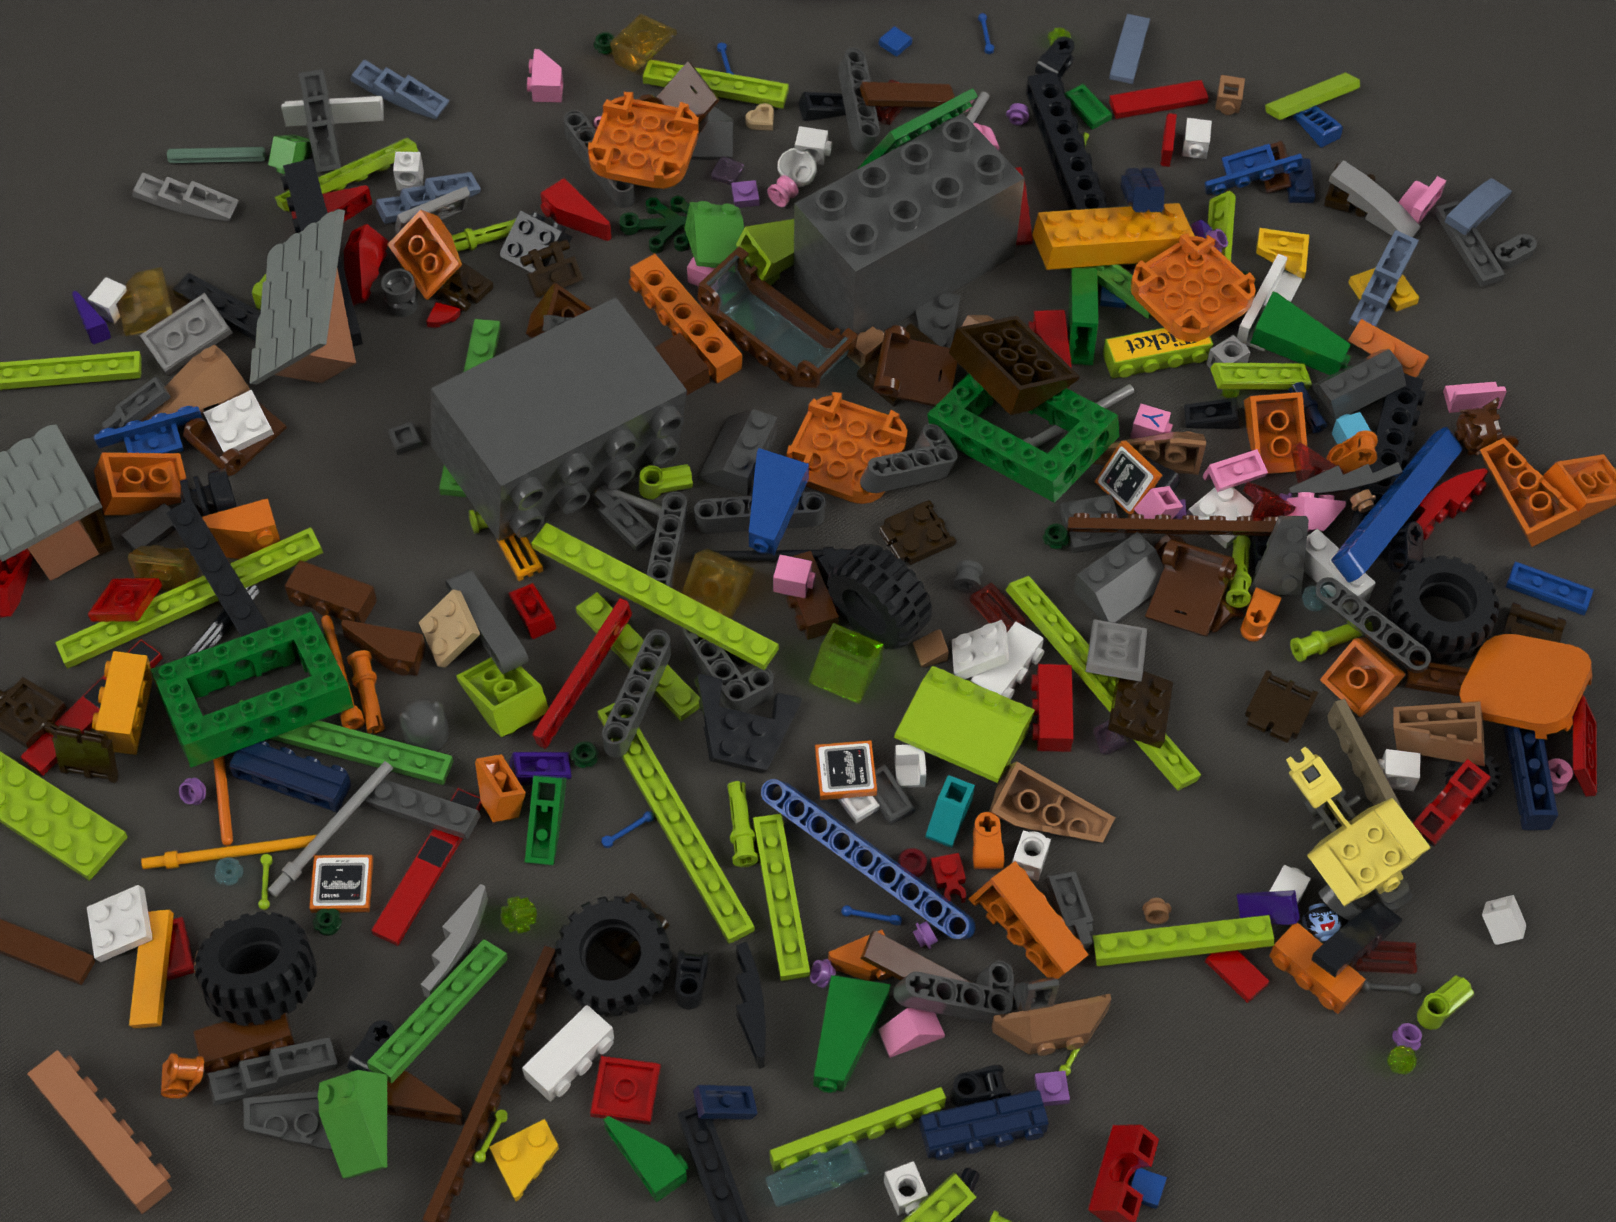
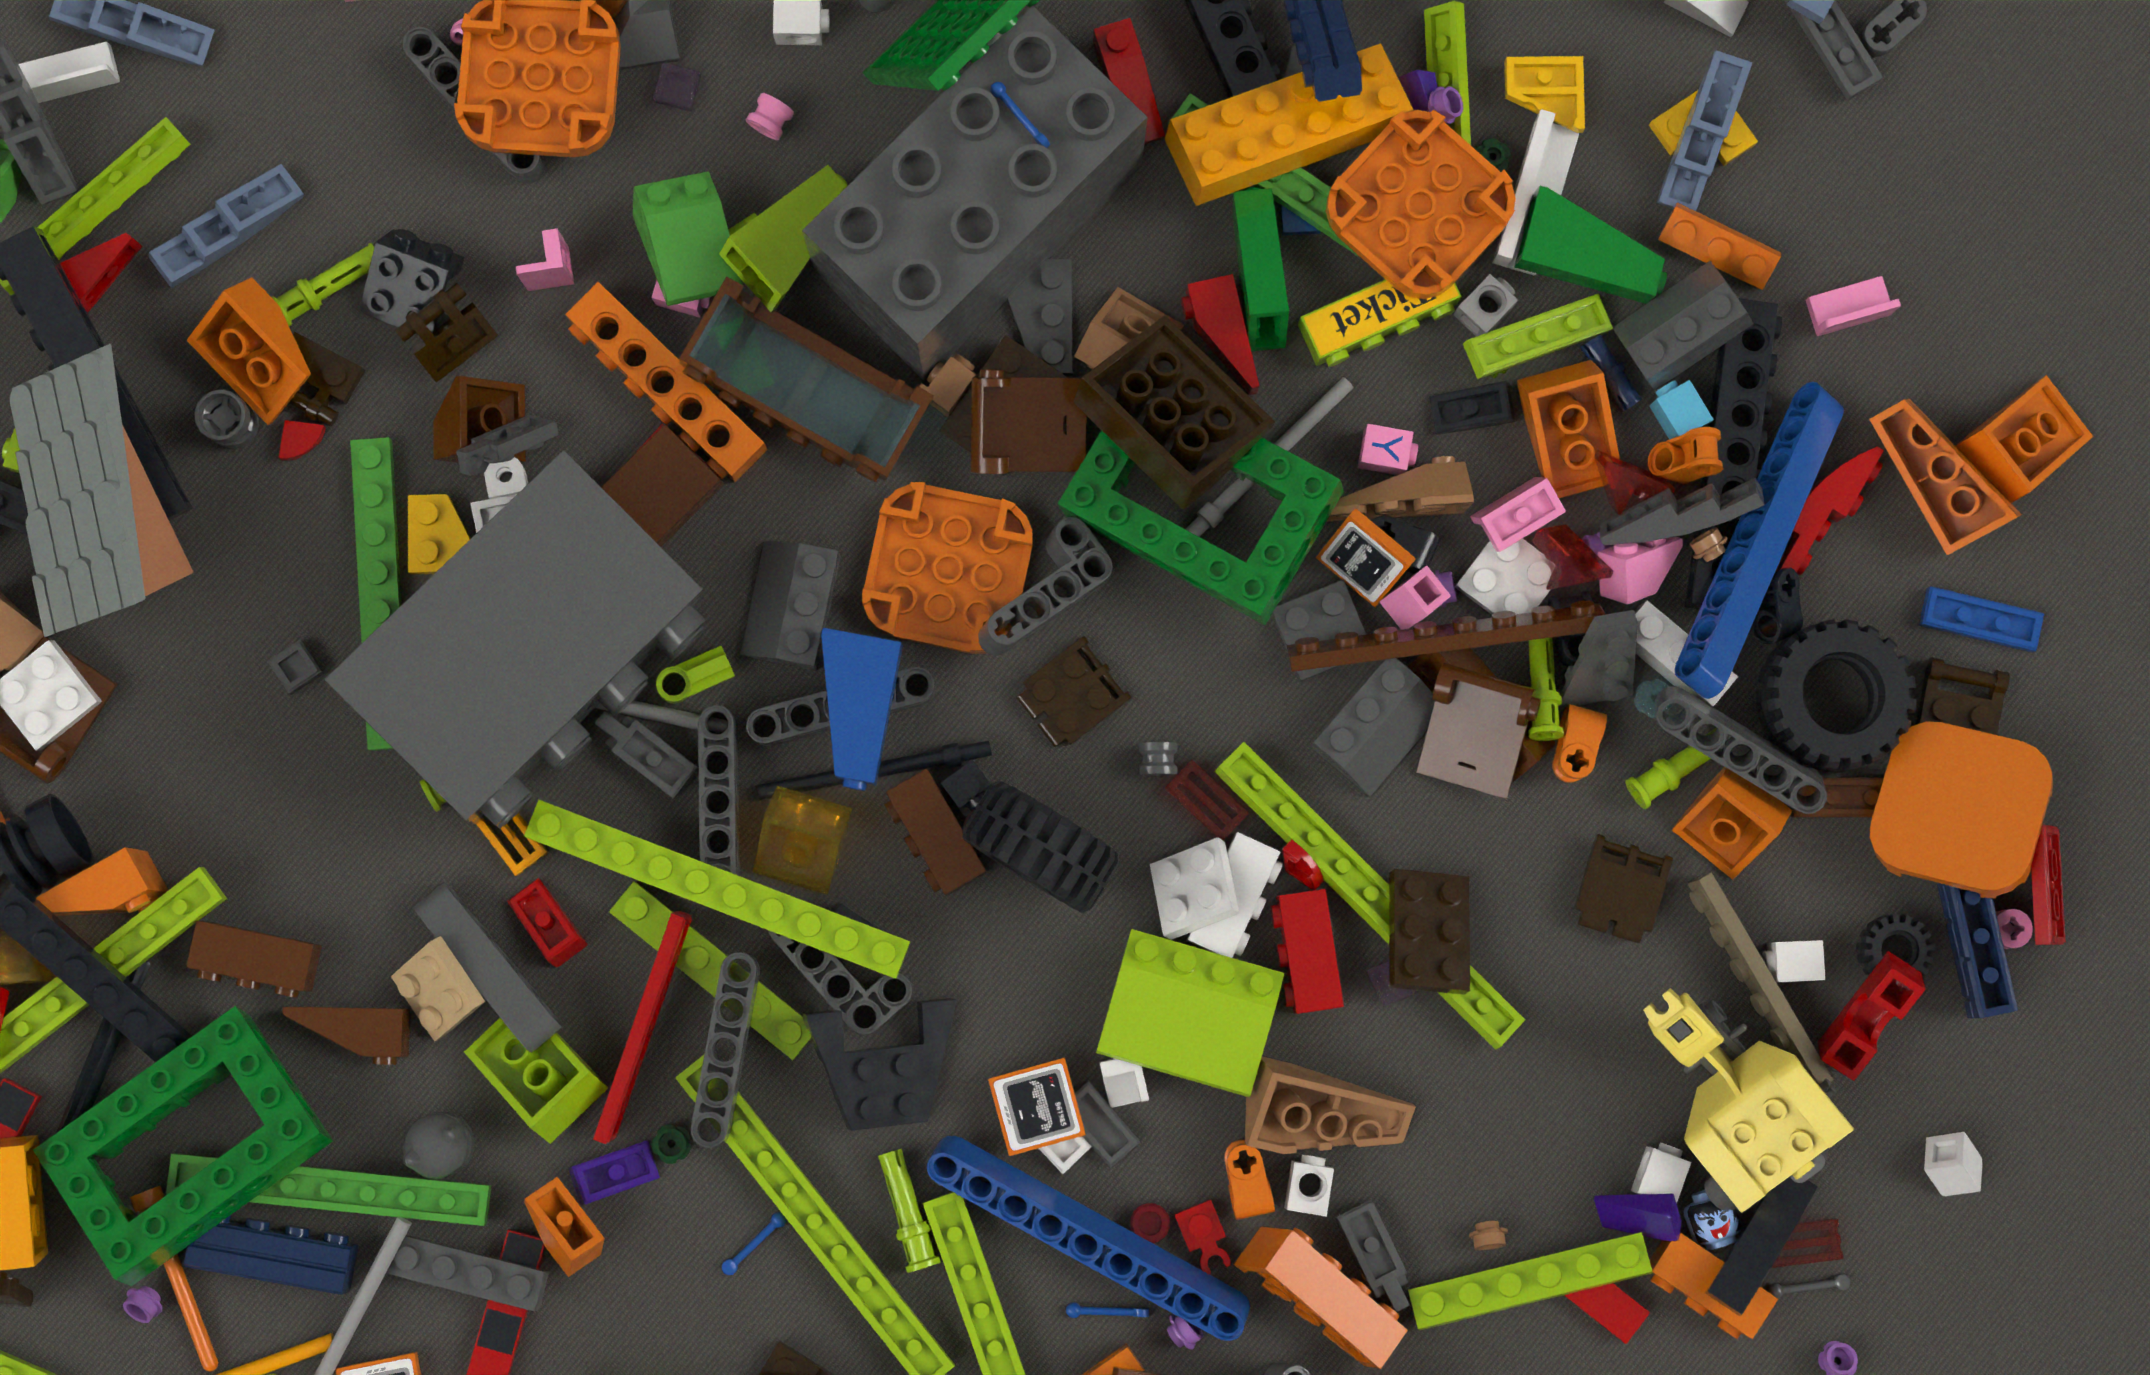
camera: 15 degrees left, 25 degrees up
orange piece [321,615,365,730] -> none
red slope [344,224,389,306] -> none
orange pin [347,650,385,734] -> none
white brick [393,152,424,190] -> none
light grey tile [394,186,470,234] -> none
green slope [525,775,567,865] -> none
red slope [540,178,612,241] -> none
dark green plant [619,196,689,253] -> none
medium lavender plate [731,180,759,208] -> none
bright pink brick [773,555,816,598] -> none
white hair [778,148,817,187] -> none
clear neon green slope [809,623,884,704] -> none
medium nougat slope [913,629,948,668] -> none
teal slope [925,775,975,848] -> none
dark green plate [1042,524,1069,549] -> none
light grey tile [1085,620,1147,681] -> none
medium nougat wedge [1394,702,1485,766] -> none
lime piece [1417,975,1474,1030] -> none
reddish brown hat [1455,397,1519,456] -> none
none -> bright pink panel [516,229,574,291]
none -> blue hinge [990,82,1051,148]
none -> red tile [1283,839,1324,890]

